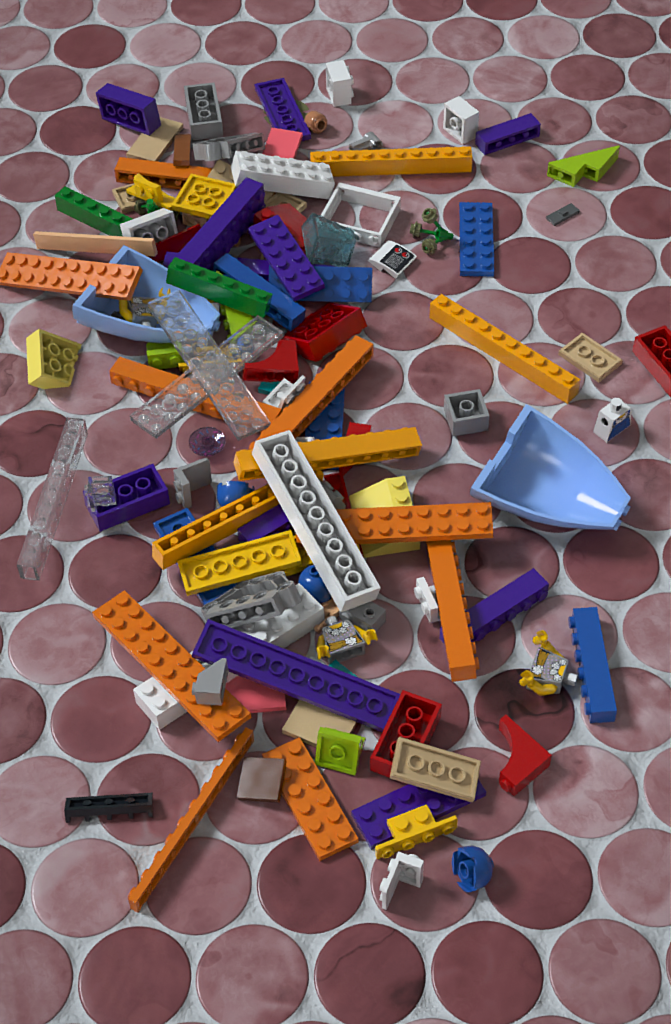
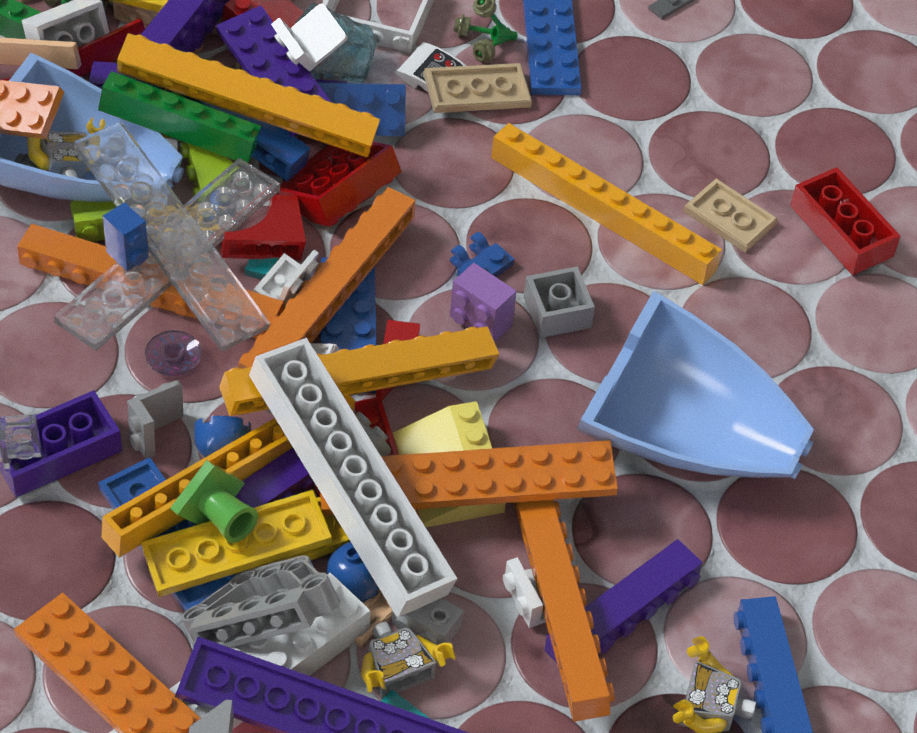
camera: 10 degrees left, 0 degrees up
white torso [593,398,631,443] -> none
none -> blue brick [103,202,149,271]
none -> light orange brick [117,33,380,157]
none -> bright green plant [170,460,258,543]
none -> white bracket [271,4,347,71]
none -> tan tile [423,63,532,113]
none -> blue plate [450,232,514,277]
none -> medium lavender brick [450,263,517,342]

